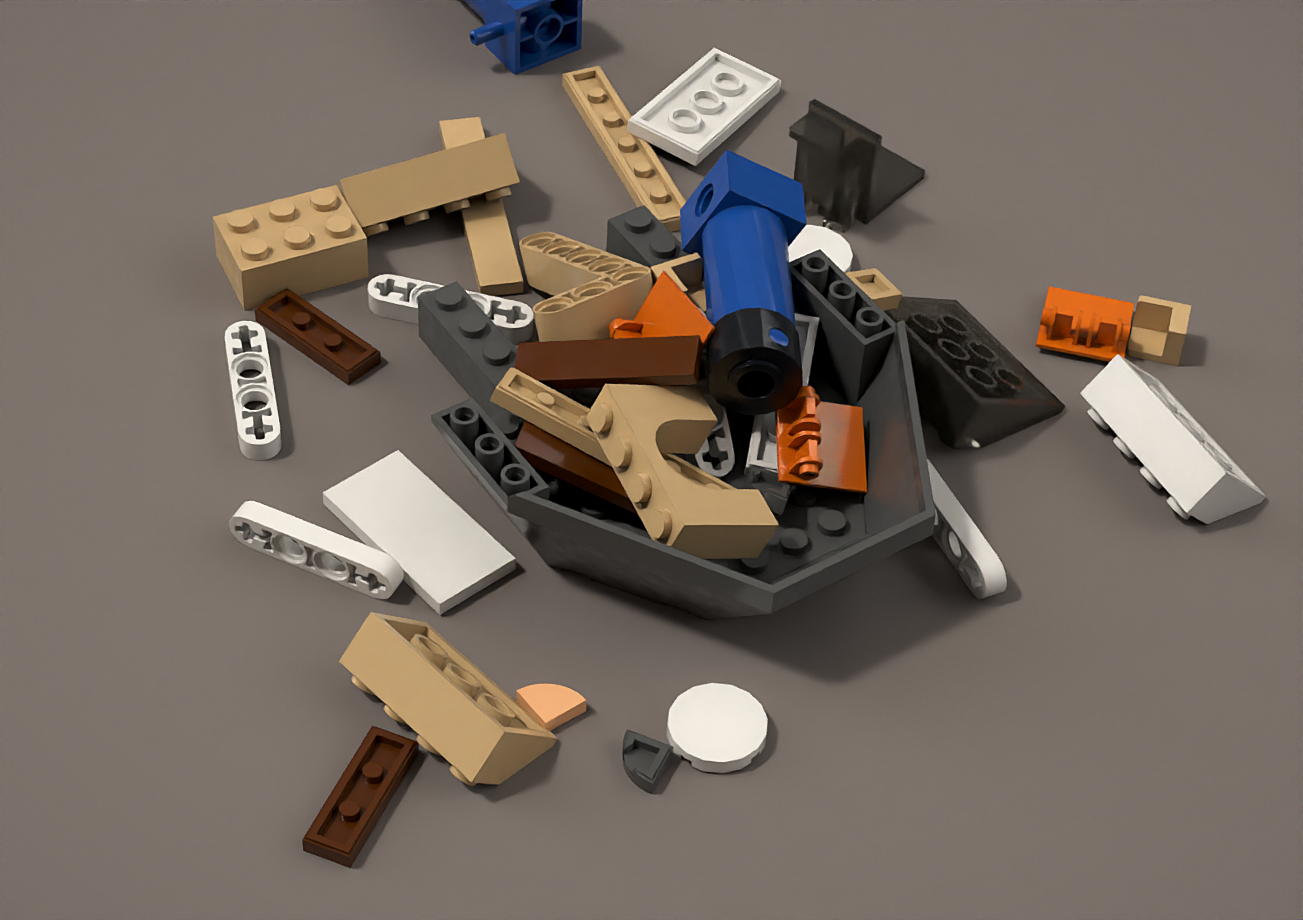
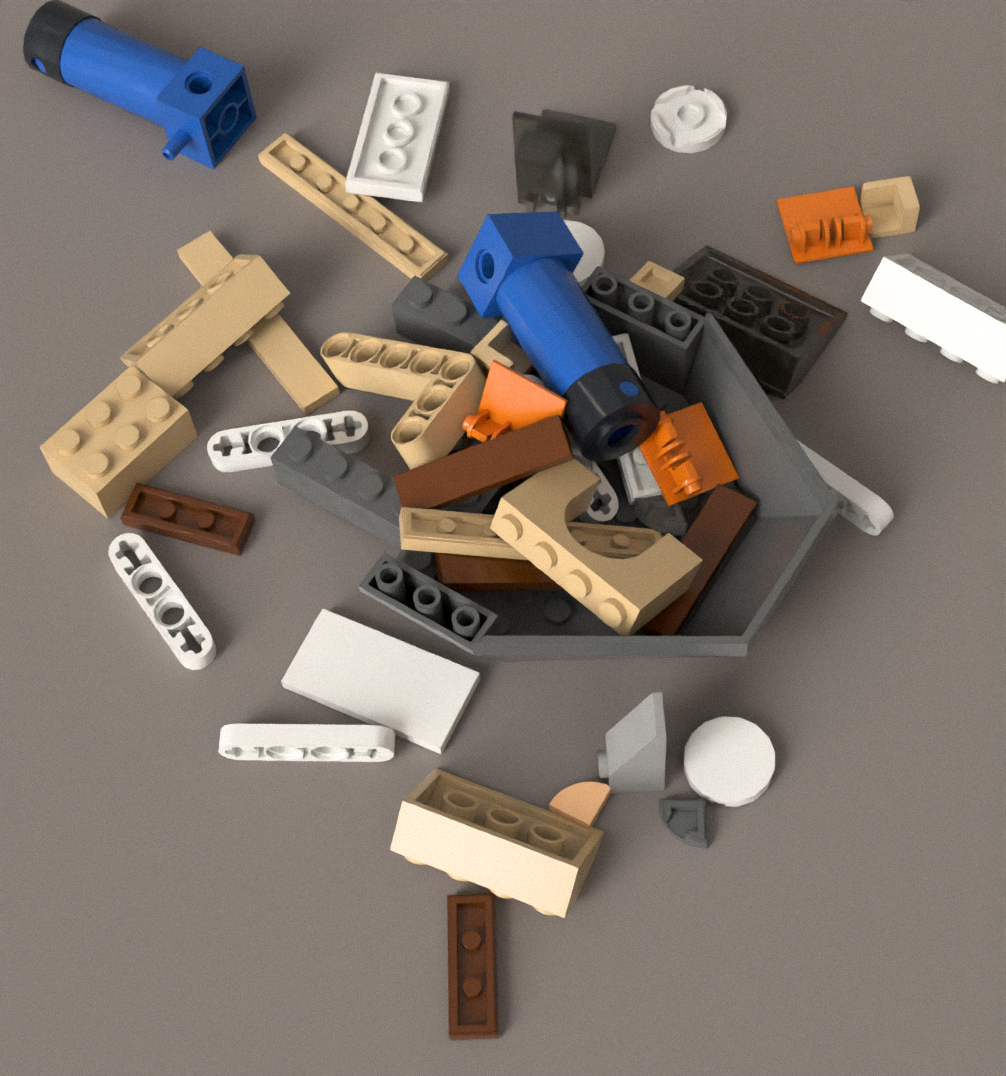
camera: 15 degrees left, 15 degrees up
none -> light grey slope [597,692,666,794]
none -> reddish brown tile [640,483,757,636]
none -> white tile [650,85,727,153]

